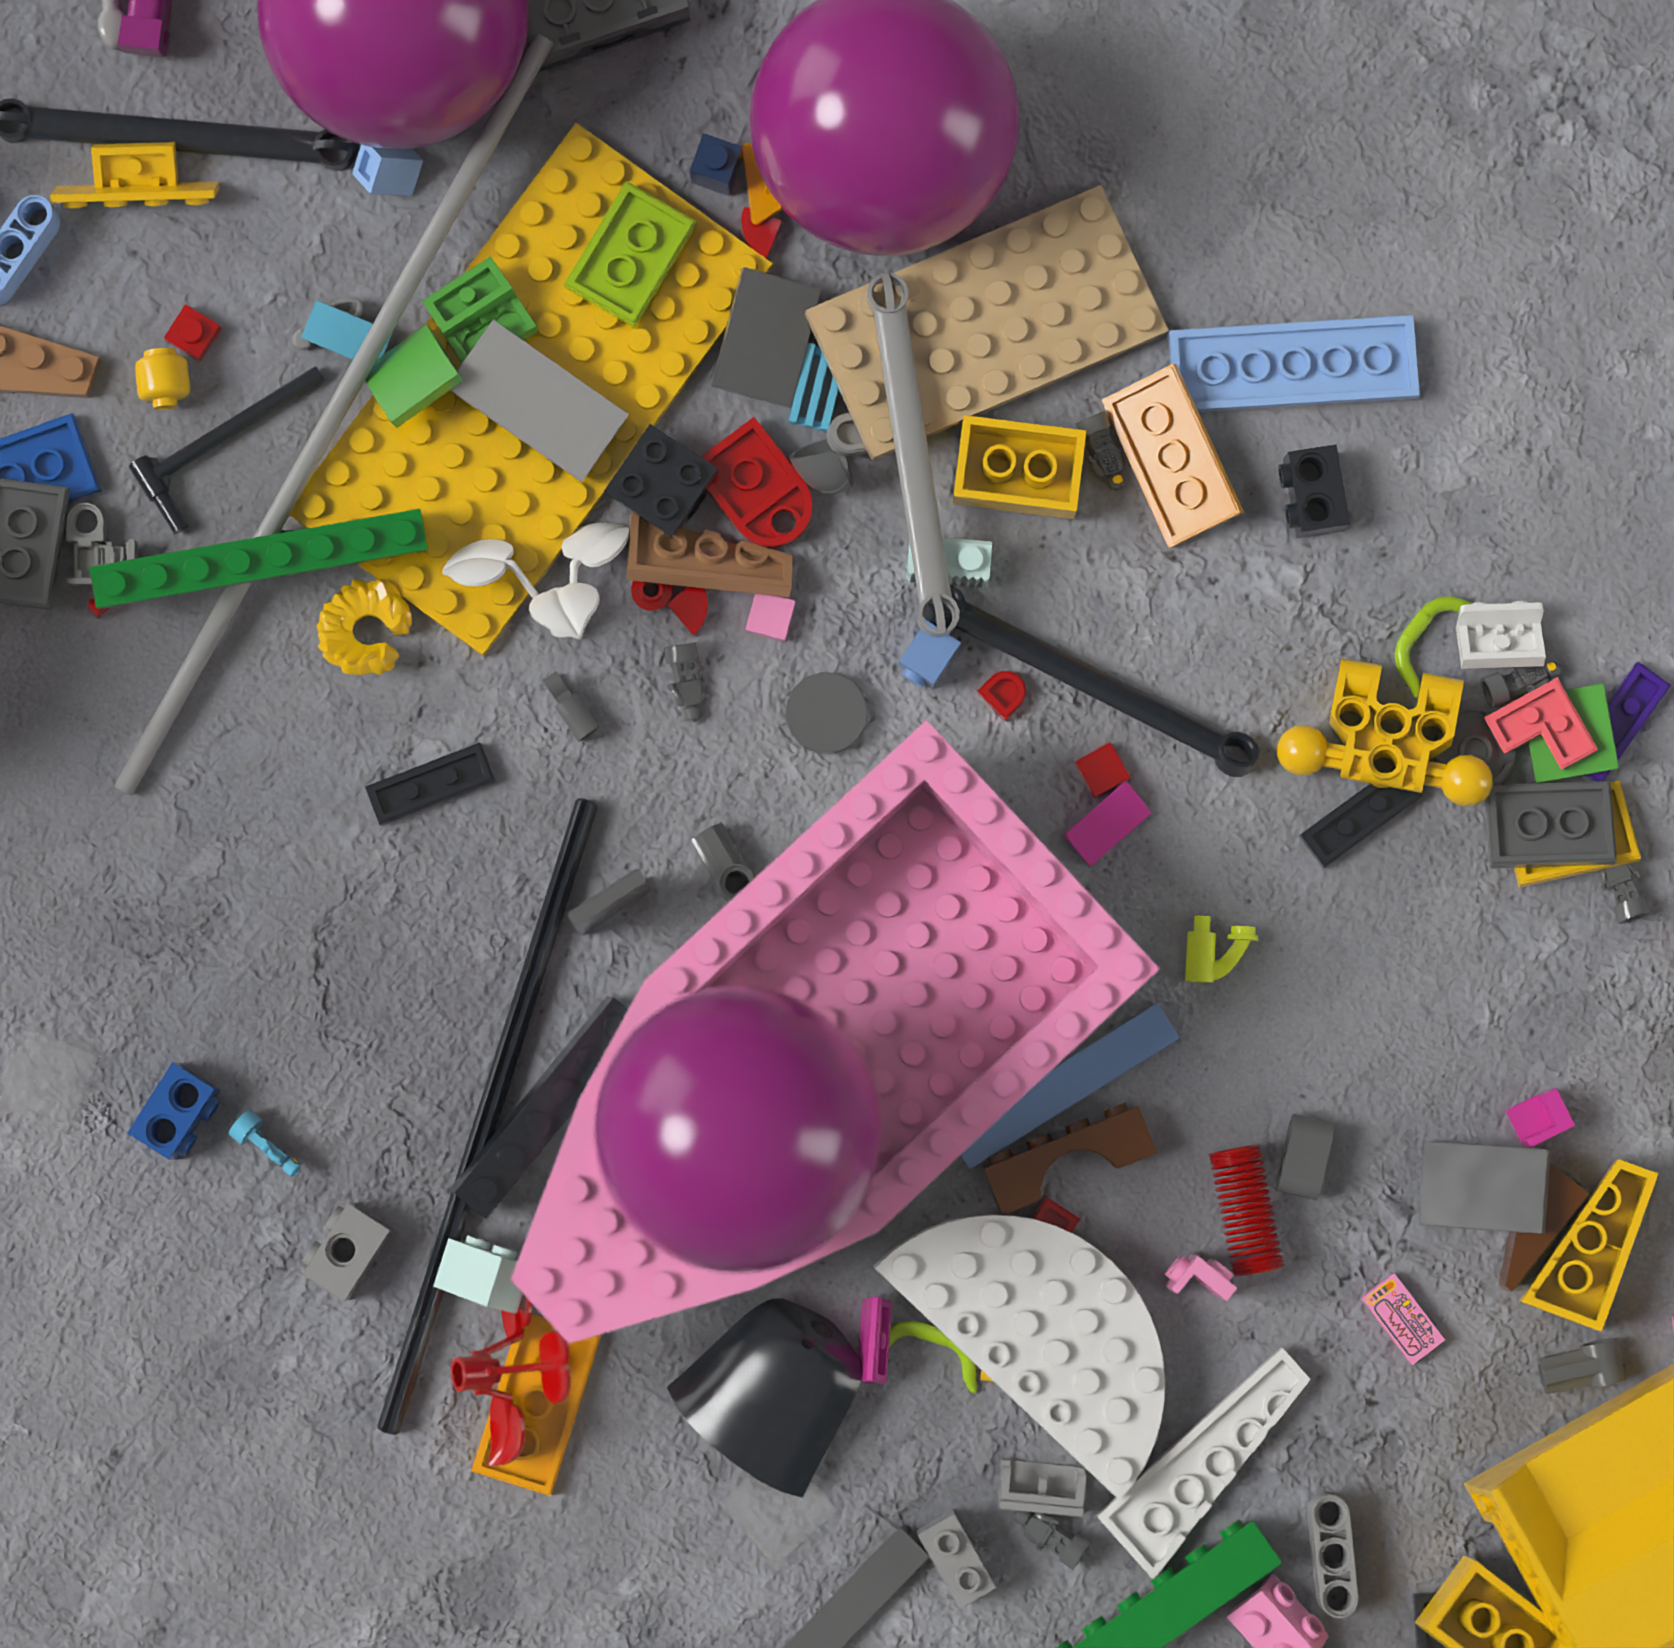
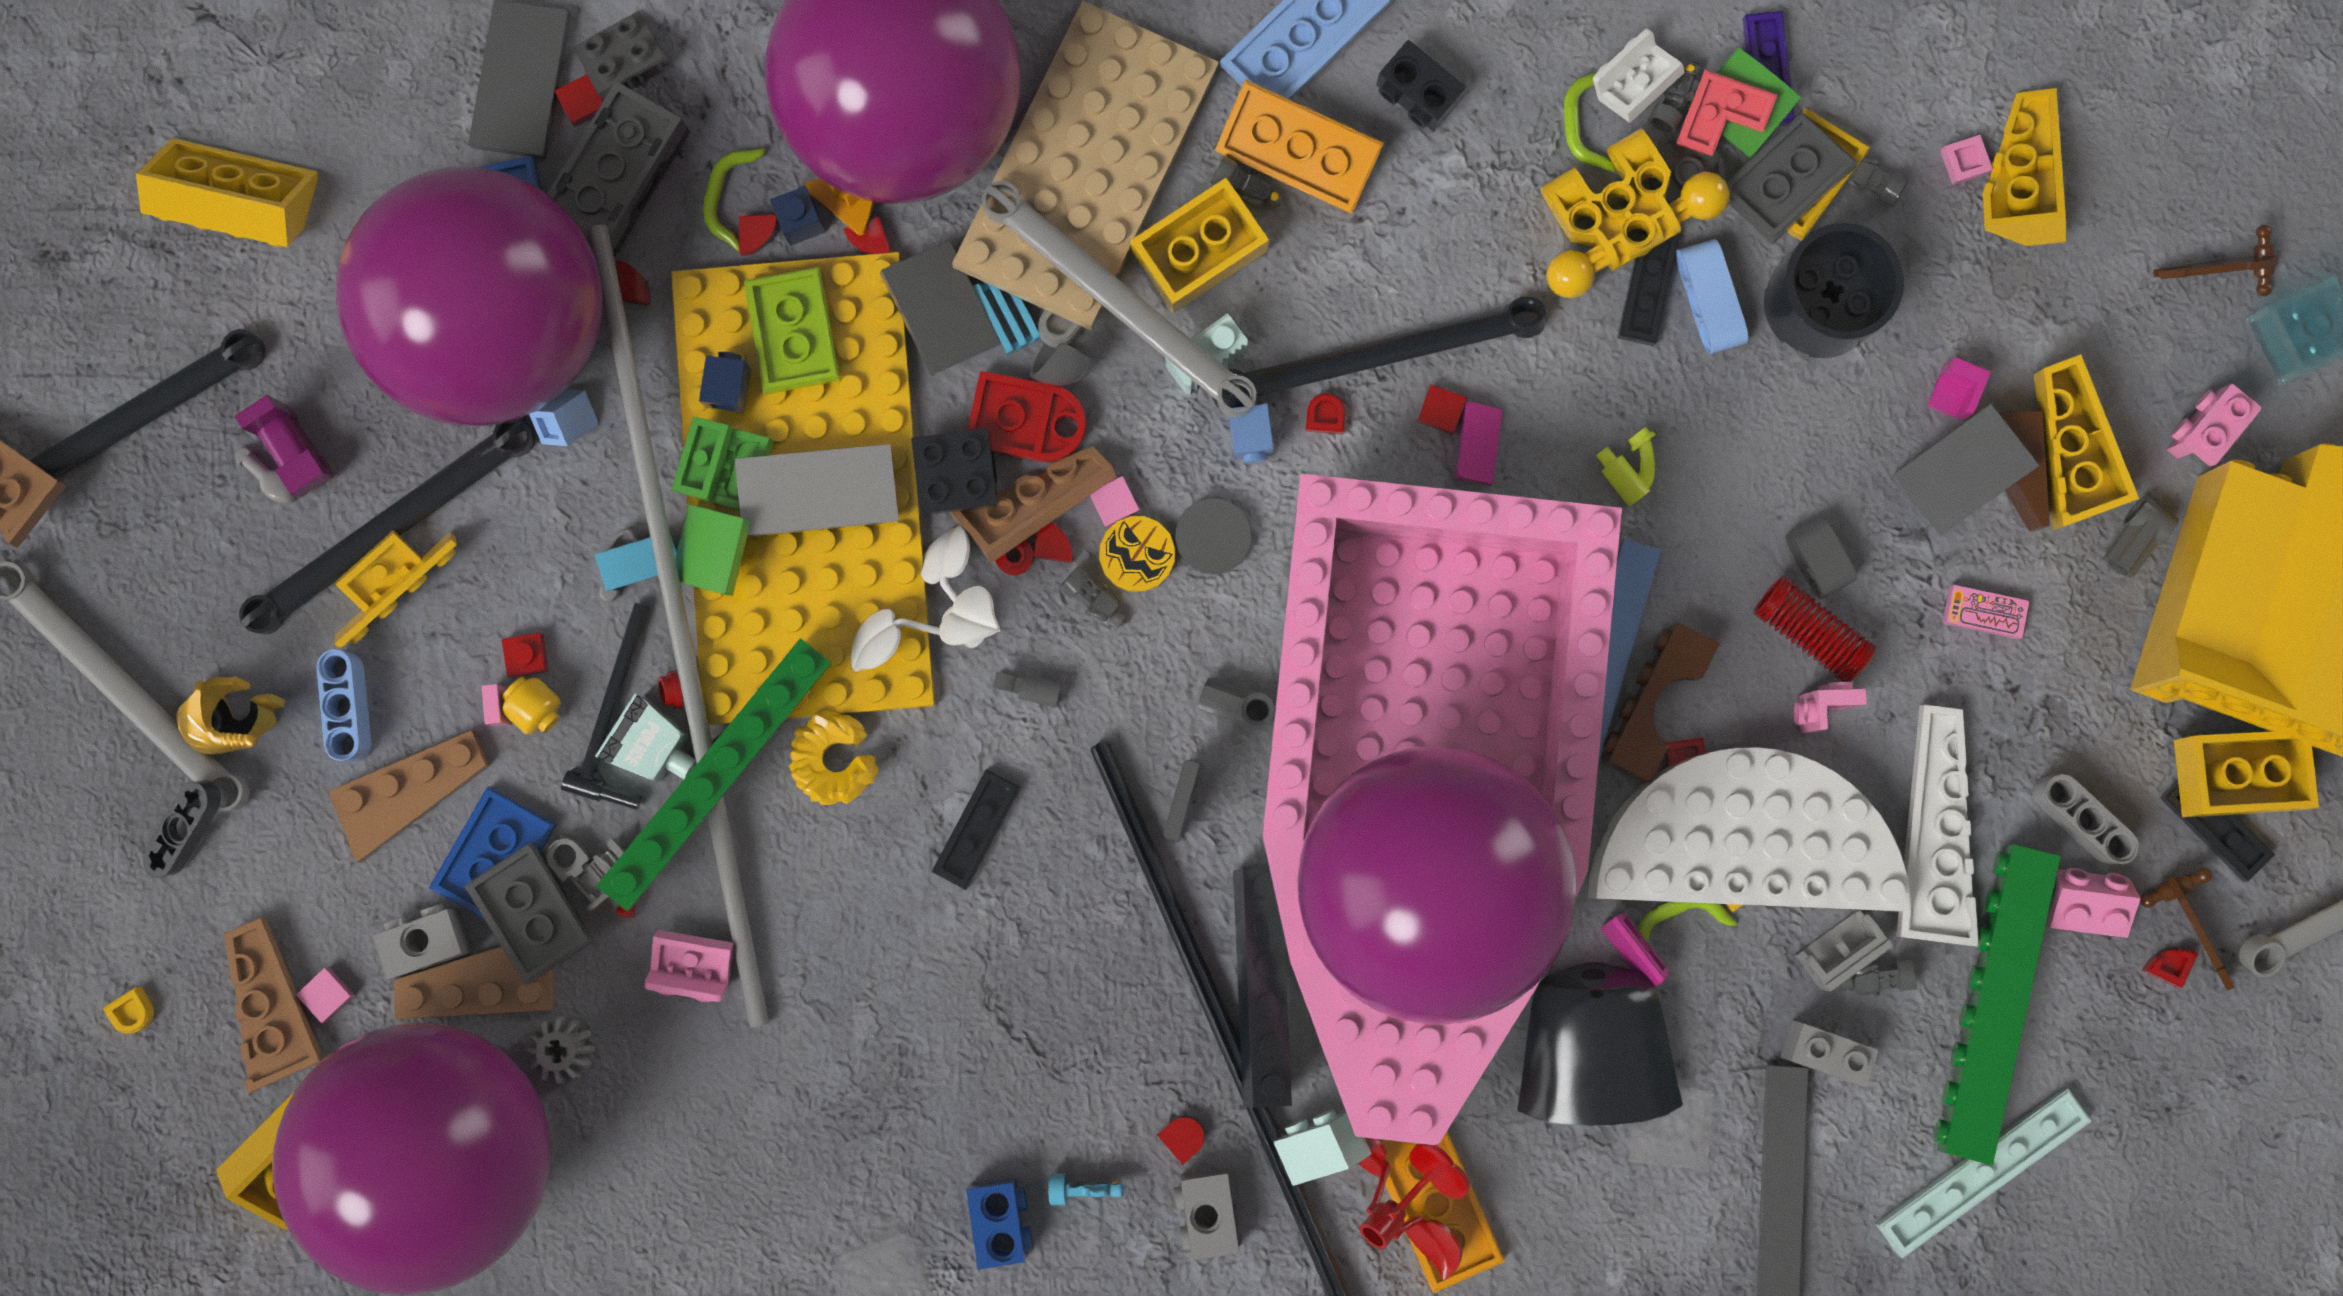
camera: 35 degrees left, 0 degrees up
none -> bright pink tile [481,684,511,726]
none -> light aqua torso [595,693,696,782]
none -> red tile [616,260,651,306]
none -> bright pink bracket [644,929,734,1002]
none -> red plate [658,670,683,709]
none -> dark blue brick [699,352,751,413]
none -> lime animal [702,148,766,251]
none -> red tile [739,215,779,256]
none -> tile [1099,516,1175,592]
none -> red tile [1157,1116,1204,1165]
none -> light blue beam [1676,239,1748,354]
none -> black brick [1764,223,1904,358]

